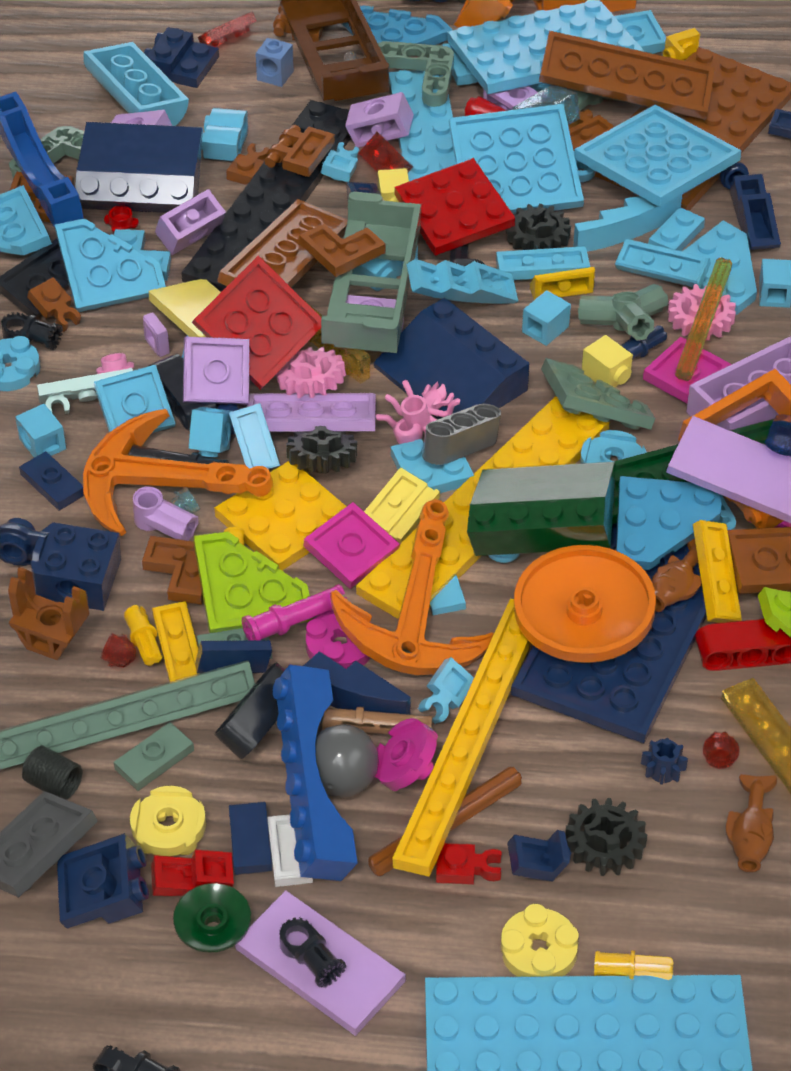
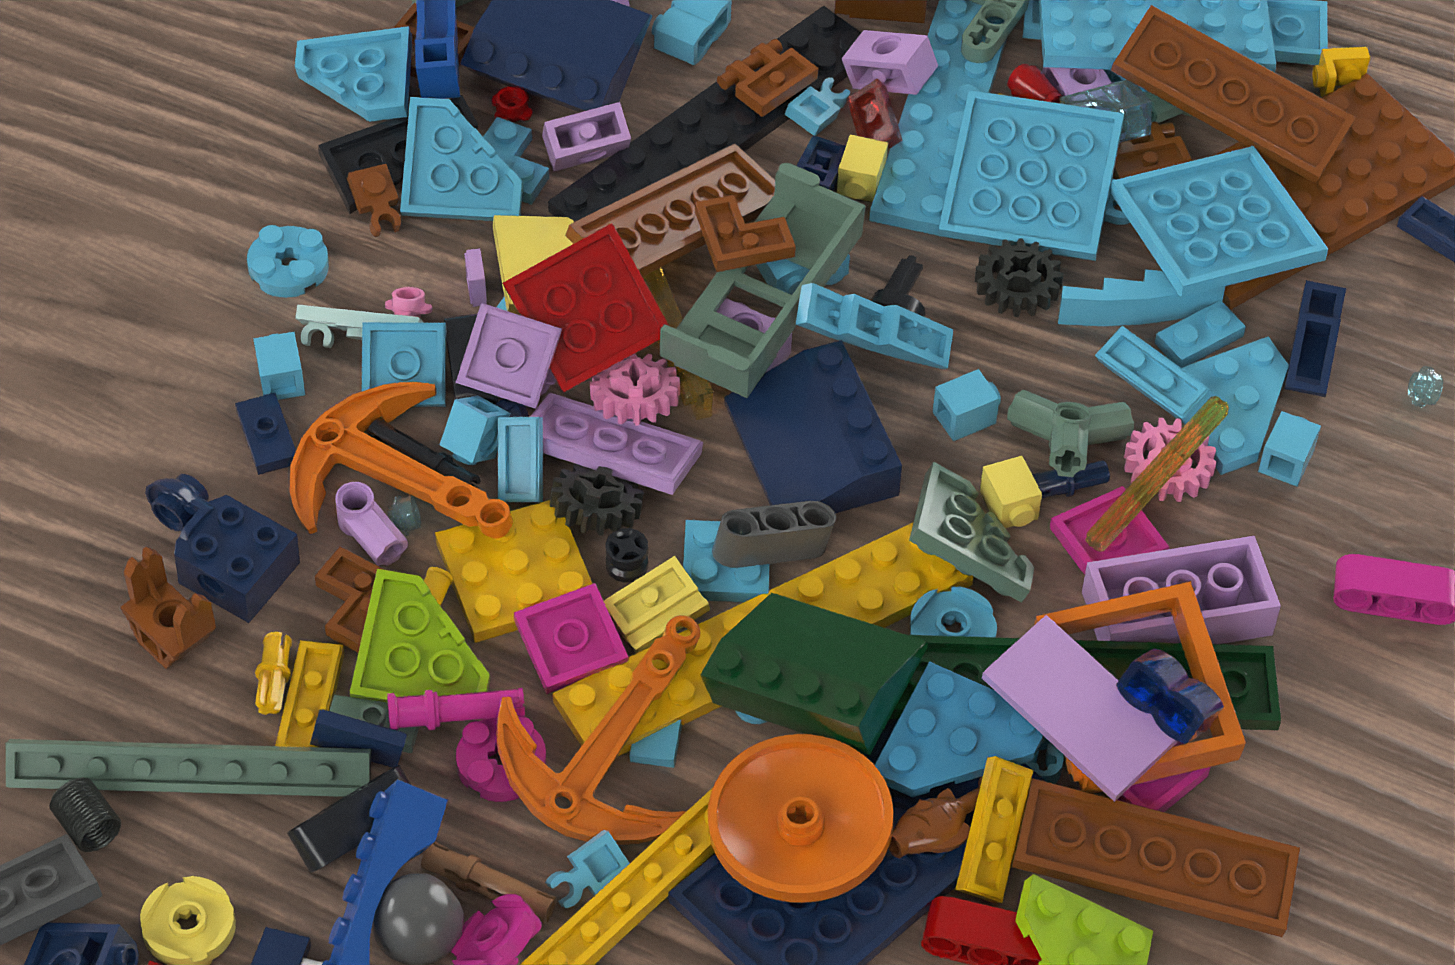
camera: 20 degrees right, 5 degrees up
black connector [1,312,63,350] -> none
clear red plate [100,633,136,668] -> none
sand green plate [114,722,194,791] -> none
dark orange plate [226,143,269,185] -> none
dark blue slope [303,651,411,715] -> none
bright pink animal [375,380,460,444] -> none
red plate [394,158,515,256] -> none
medium azure plate [496,246,590,280] -> none
yellow slope [530,267,595,300] -> none
dark blue plate [720,162,749,189] -> none
none -> black wheel [605,528,648,583]

